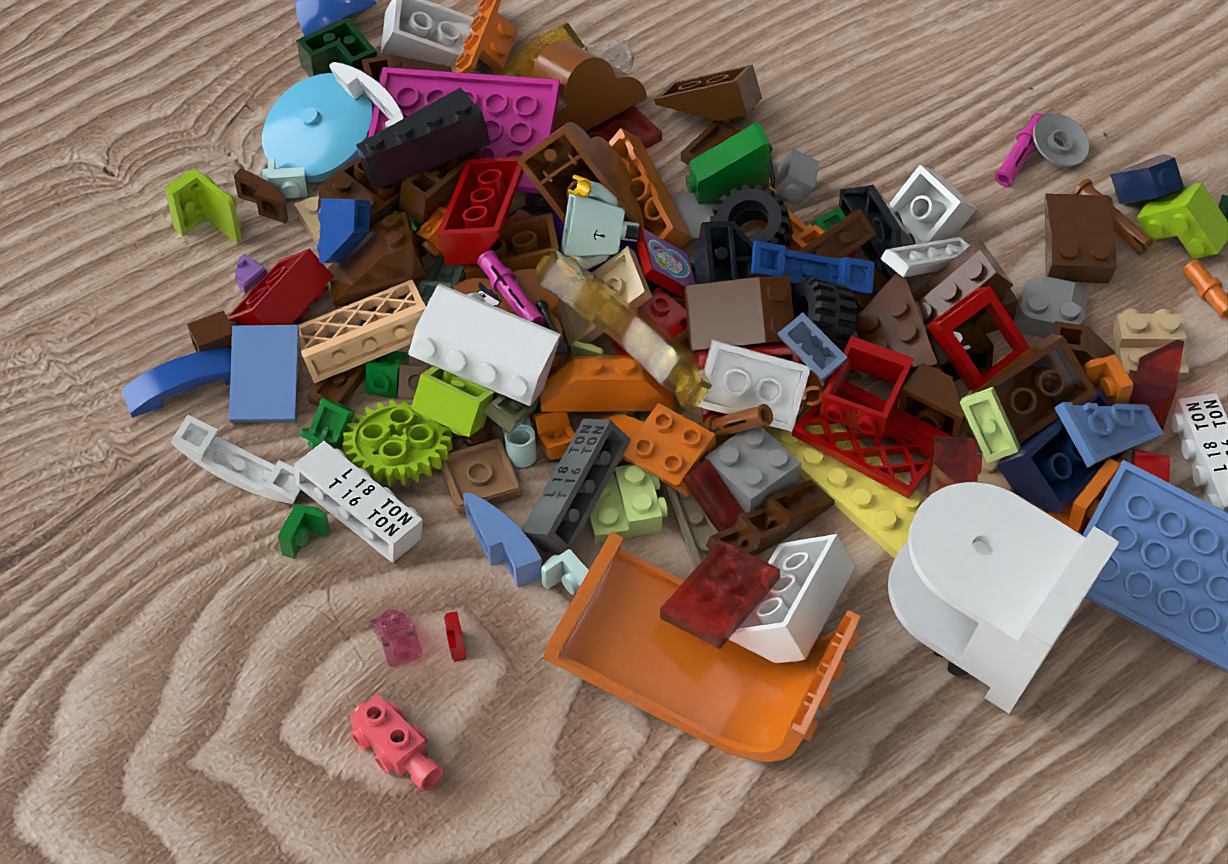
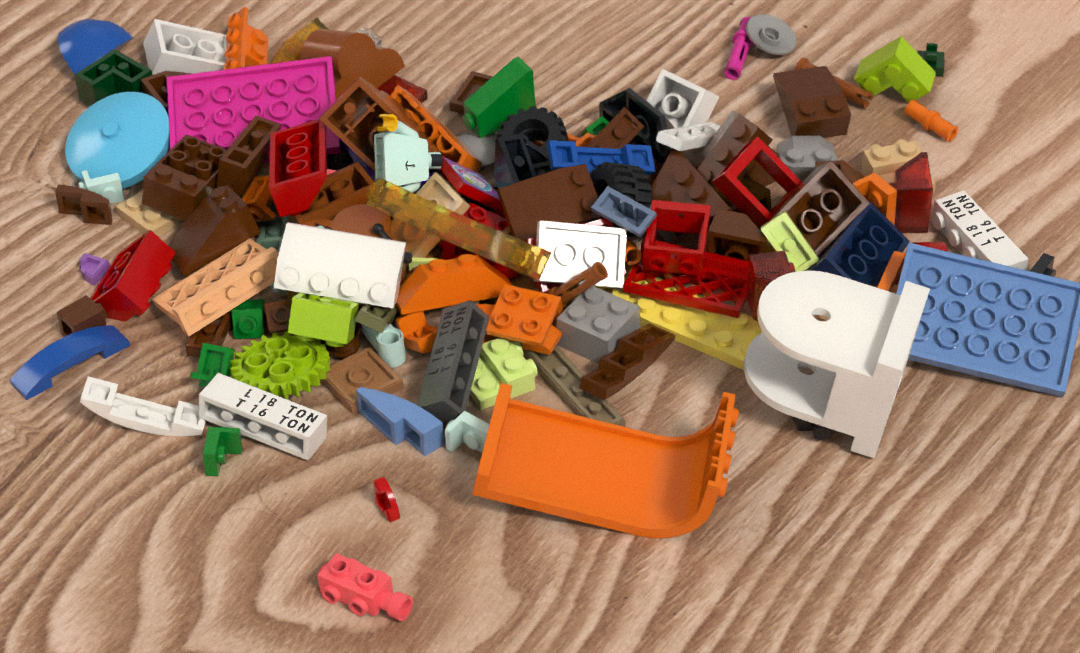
camera: 15 degrees left, 10 degrees down
lime bracket [164,168,242,243] -> none
medium blue tile [229,325,299,423] -> none
blue slope [317,198,370,263] -> none
white slope [329,62,404,128] -> none
black wedge [356,87,491,190] -> none
clear pink bracket [371,608,422,667] -> none
dark pink pin [477,250,546,326] -> none
reddish brown slope [654,64,762,123] -> none
clear red plate [660,540,780,649] -> none
clear red tile [682,459,745,532] -> none
white slope [726,534,855,663] -> none
light grey brick [774,149,819,205] -> none
medium blue wing [1055,402,1164,468] -> none
dark blue slope [1110,154,1184,203] -> none

